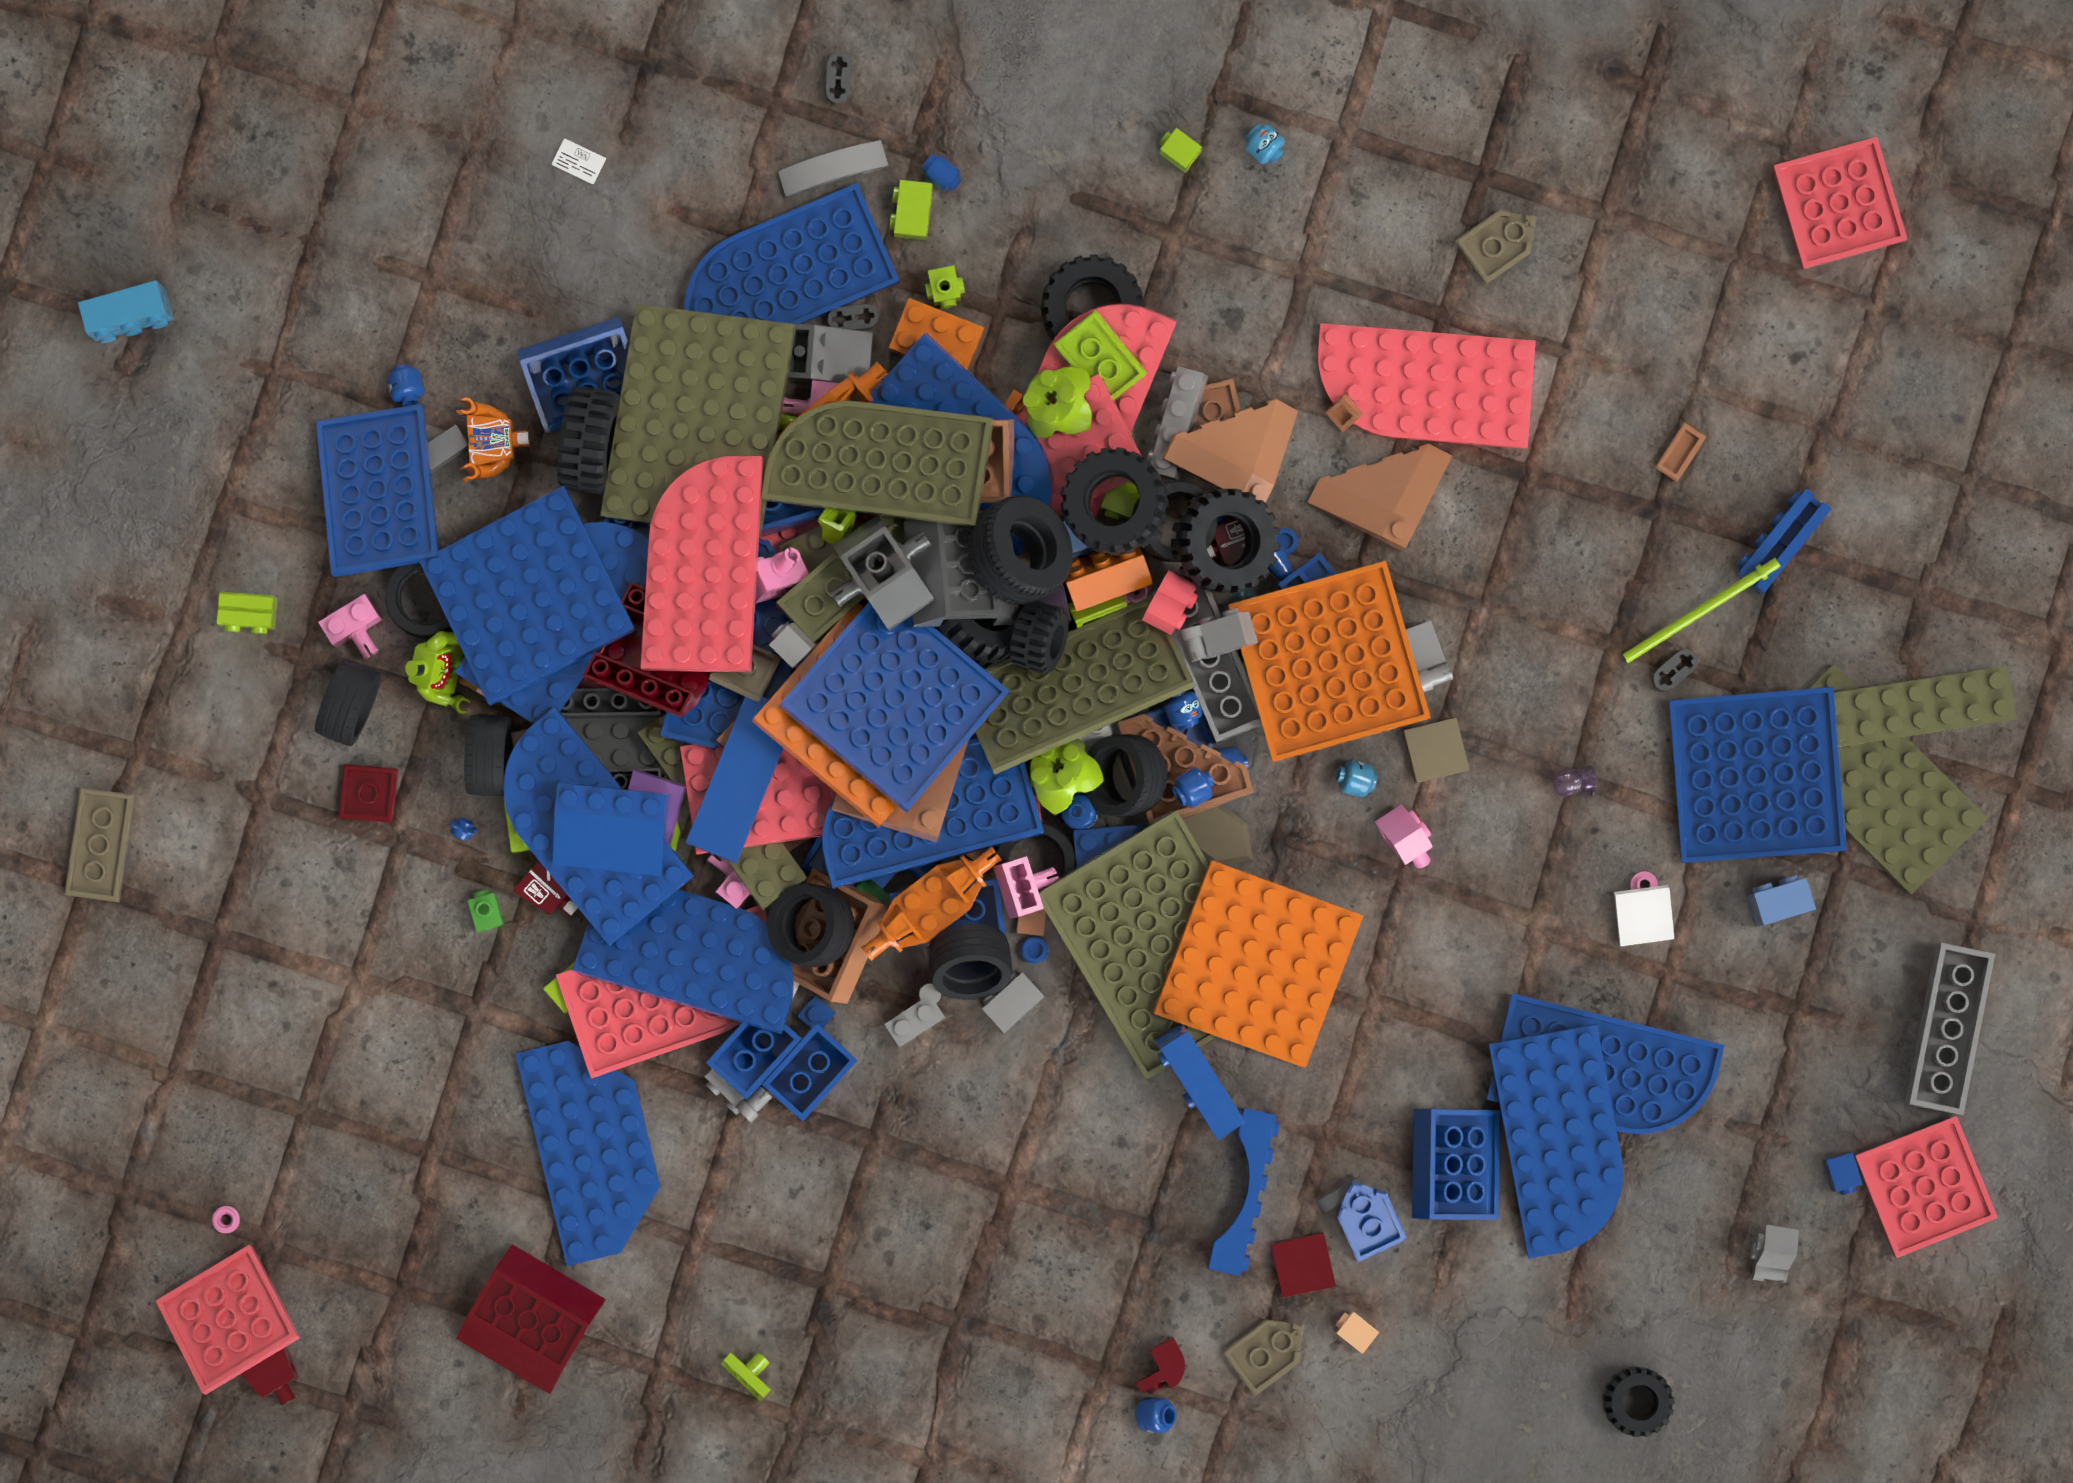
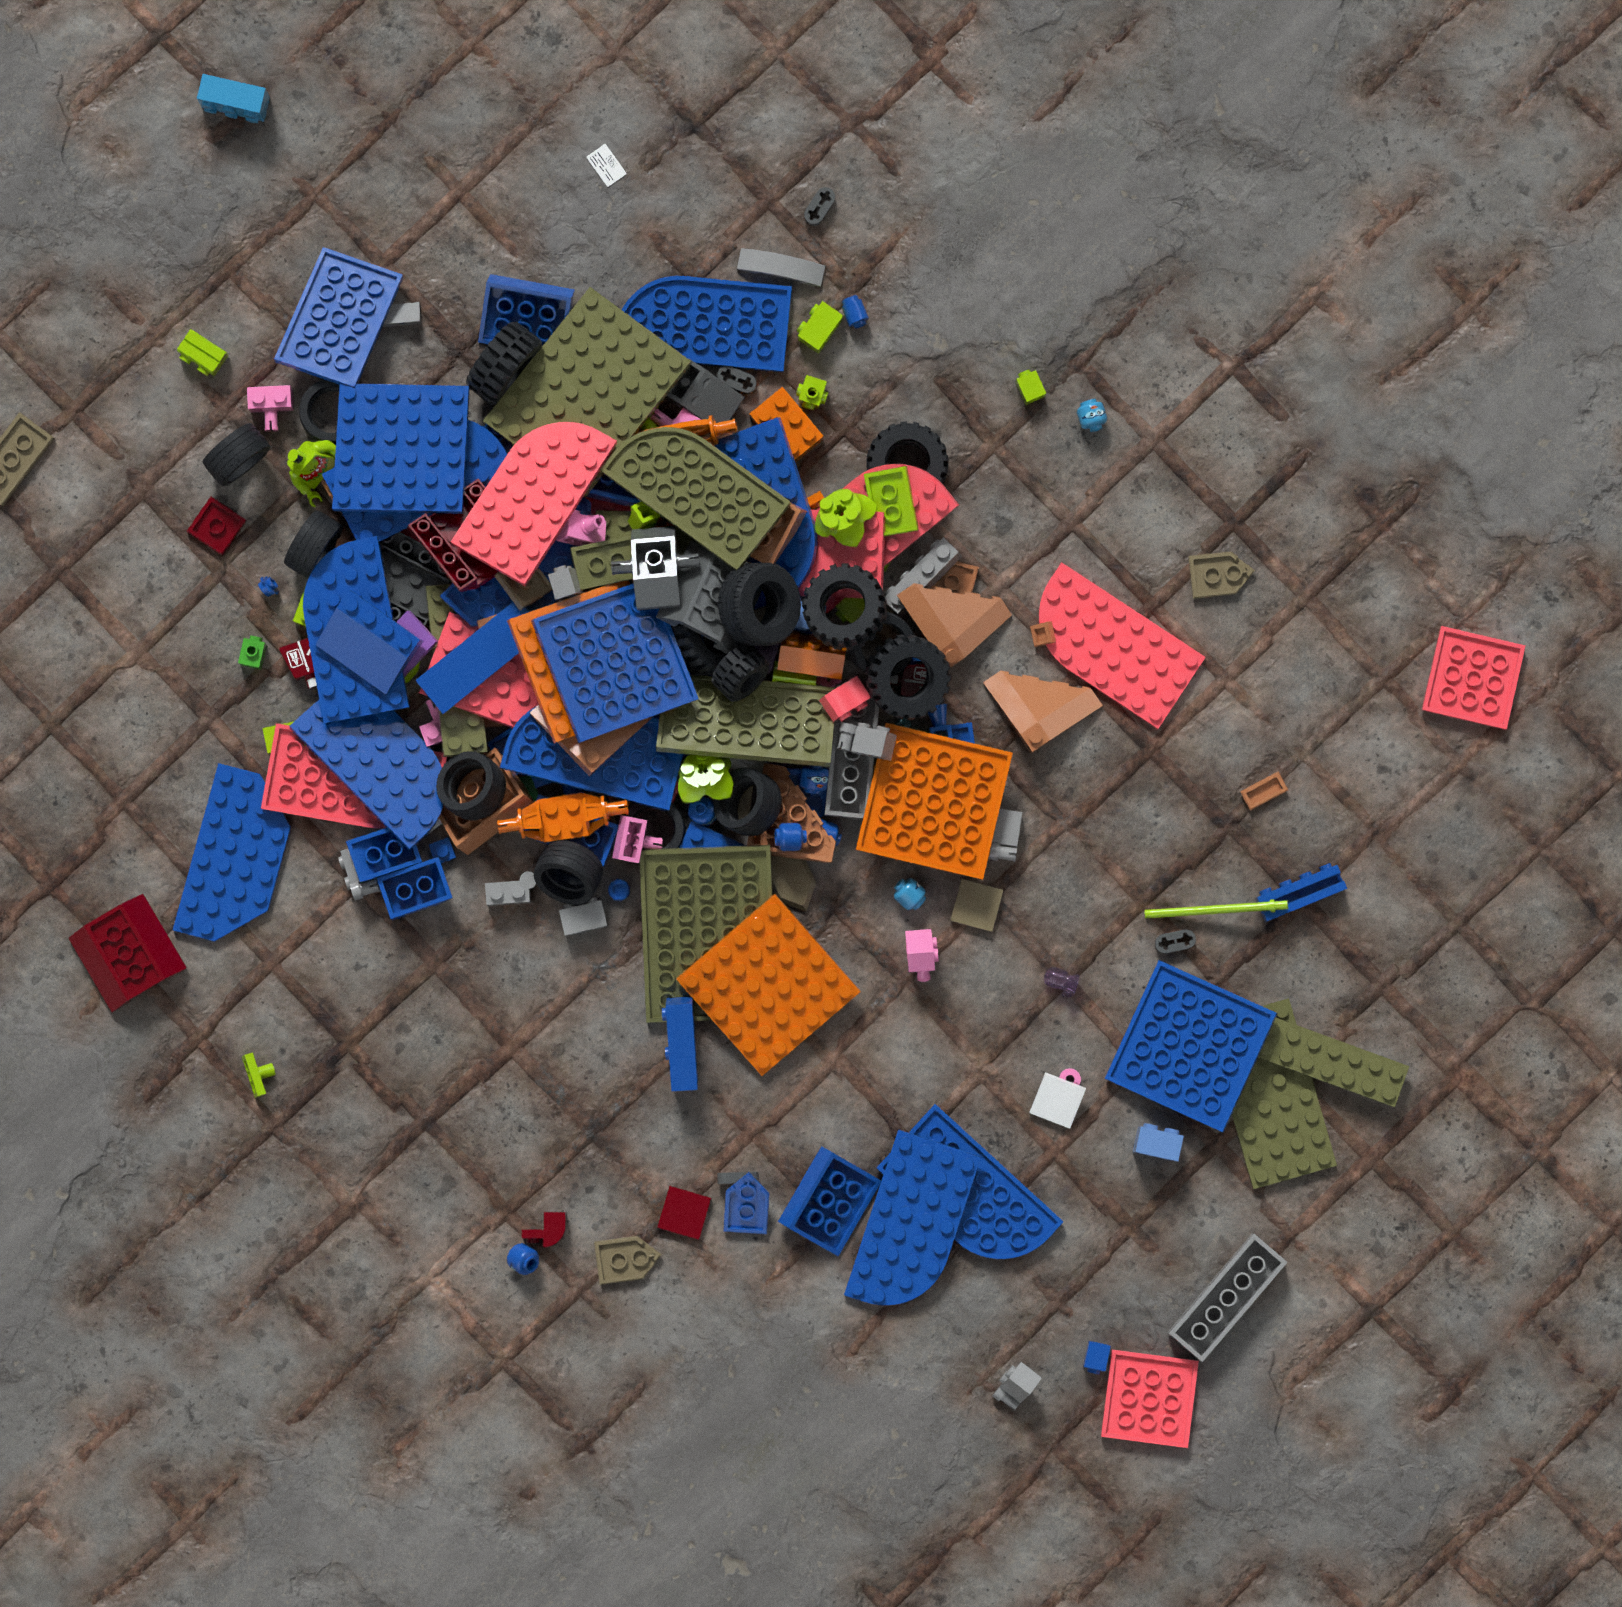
camera: 25 degrees right, 0 degrees up
blue head [386,364,425,406] -> none
orange torso [456,398,530,482] -> none
nougat tile [1017,909,1046,936] -> none
blue arch [1208,1108,1280,1276] -> none
blue tile [1275,528,1299,556] -> none
light nougat brick [1335,1311,1379,1354] -> none
black tyre [1602,1366,1675,1437] -> none

